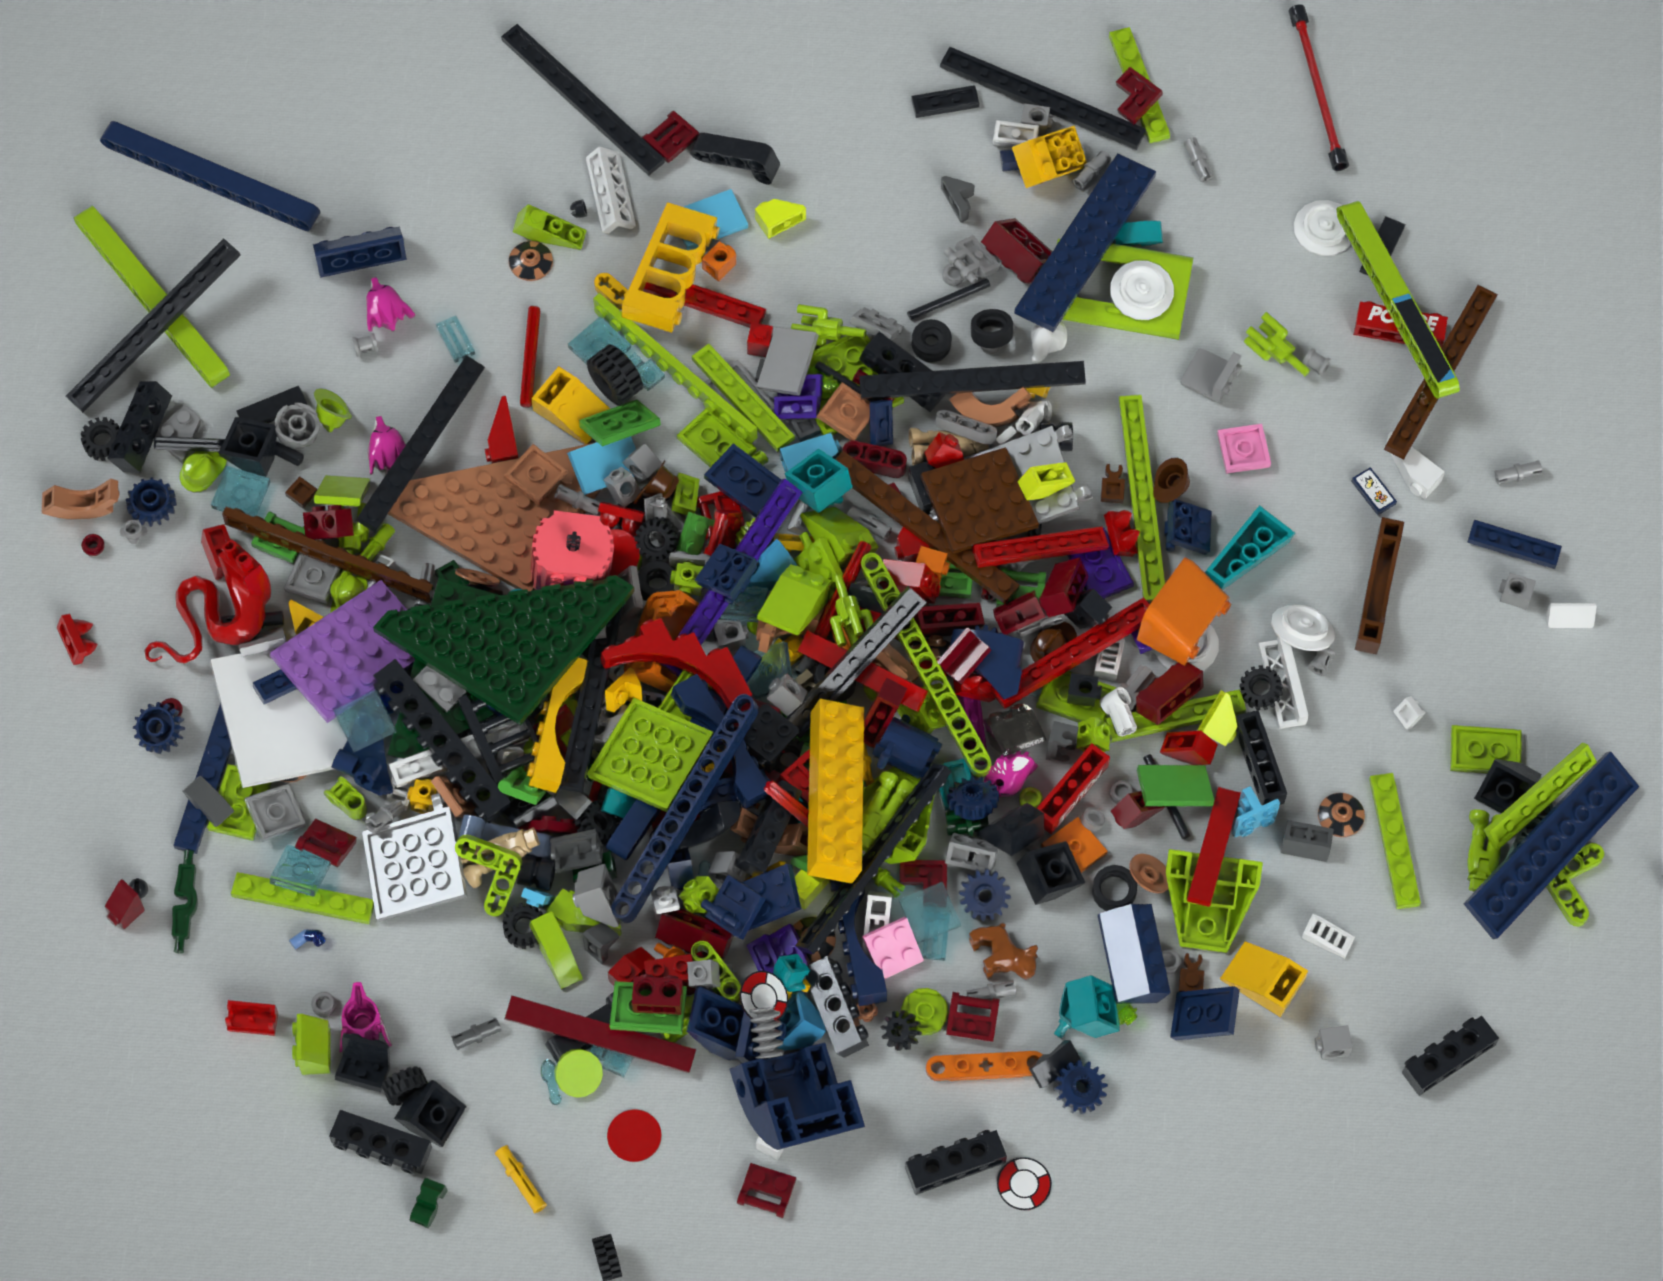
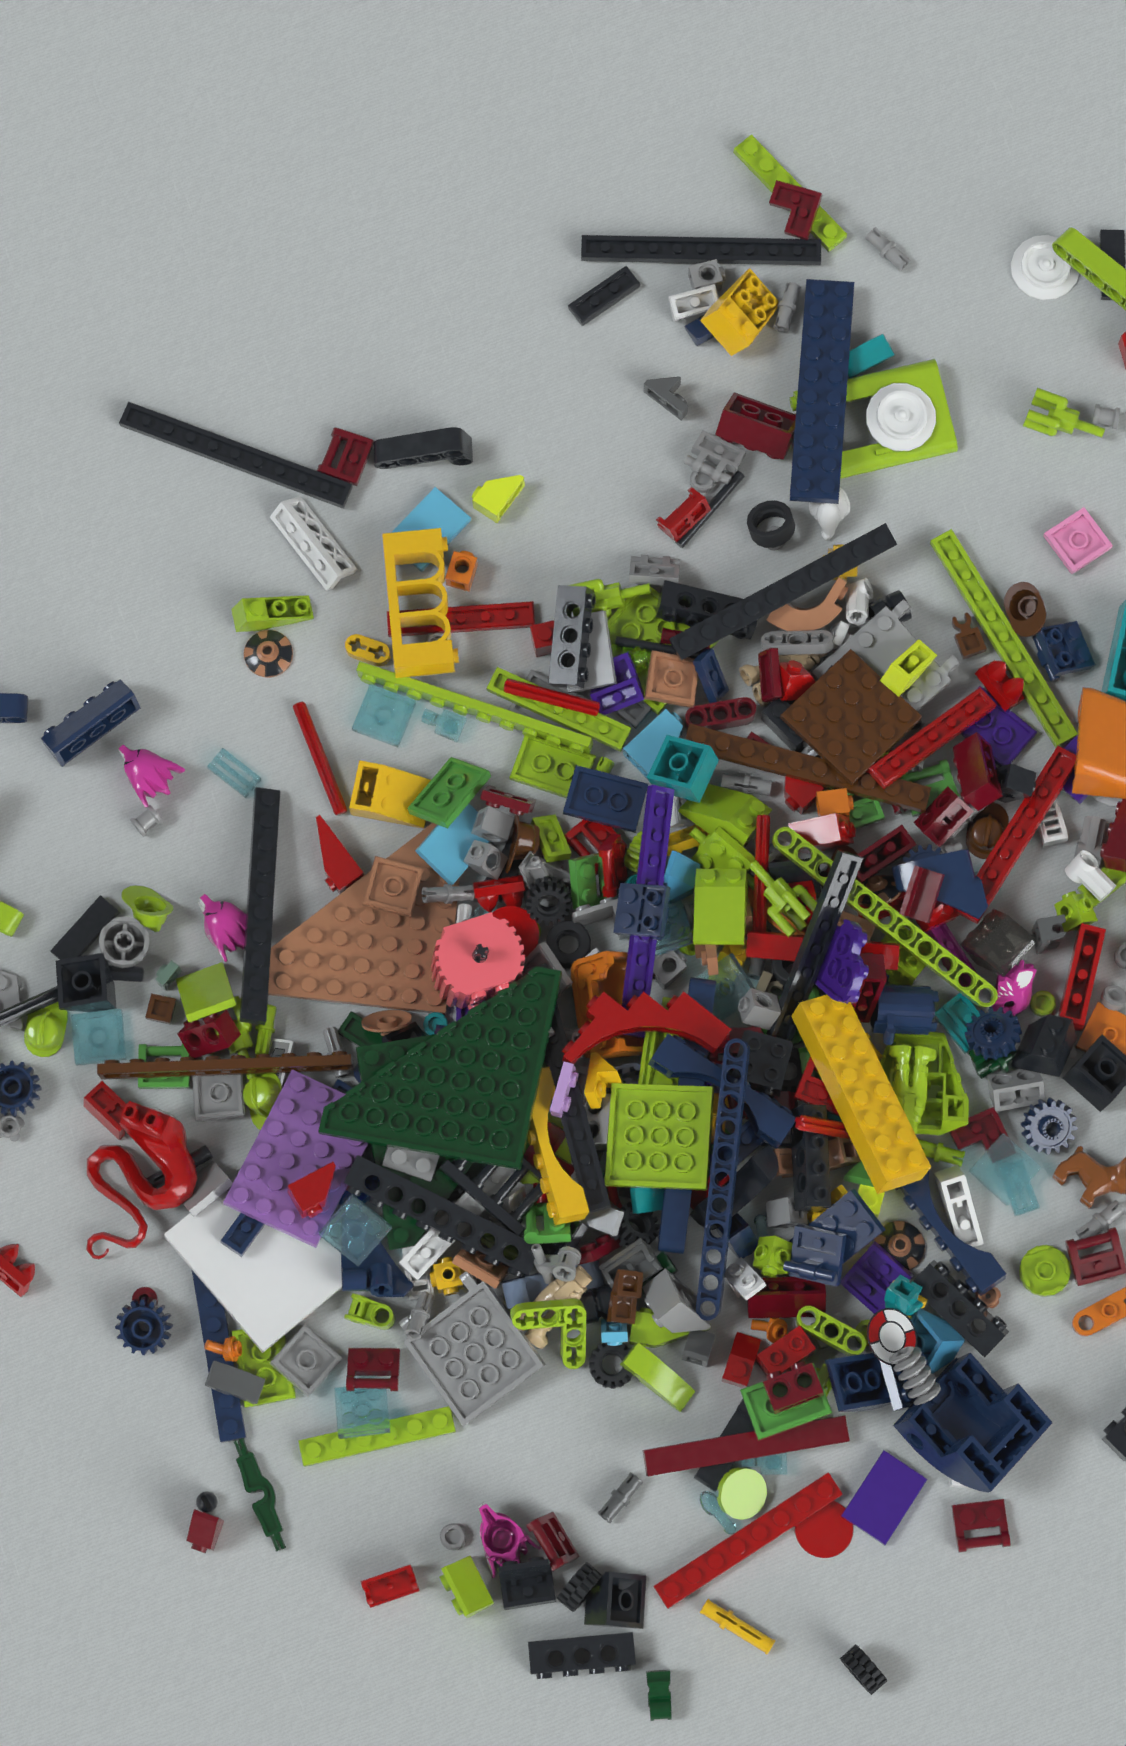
camera: 20 degrees left, 10 degrees up
yellow slope [288,600,324,635] -> none
arm [289,929,326,950] -> none
black hinge [570,199,587,218] -> none
black tyre [586,344,643,406] -> none
lime brick [670,562,704,596] -> none
light grey brick [687,960,720,989] -> none
black plate [795,764,951,955] -> none
bright pink plate [862,917,924,979] -> none
black gear [881,1010,922,1051] -> none
black tyre [911,319,952,362] -> none
lime tile [1036,671,1116,722] -> none
black brick [1067,673,1102,707] -> none
light grey bracket [1181,349,1242,403] -> none
red hose [1288,4,1349,171] -> none
none -> sand green plate [155,960,182,990]
none -> orange plate [204,1336,242,1362]
none -> red slope [288,1162,336,1219]
none -> dark red plate [480,785,536,816]
none -> red axle [504,679,600,716]
none -> dark red plate [526,1512,580,1571]
none -> light grey piece [531,1244,581,1284]
none -> brick [548,585,596,689]
none -> lavender plate [550,1062,578,1118]
none -> reddish brown slope [607,1269,643,1324]
none -> red plate [653,1472,843,1609]
none -> red hinge [656,487,711,542]
none -> dark red tile [758,648,782,702]
none -> dark purple plate [815,919,869,1004]
none -> dark purple tile [841,1450,928,1546]

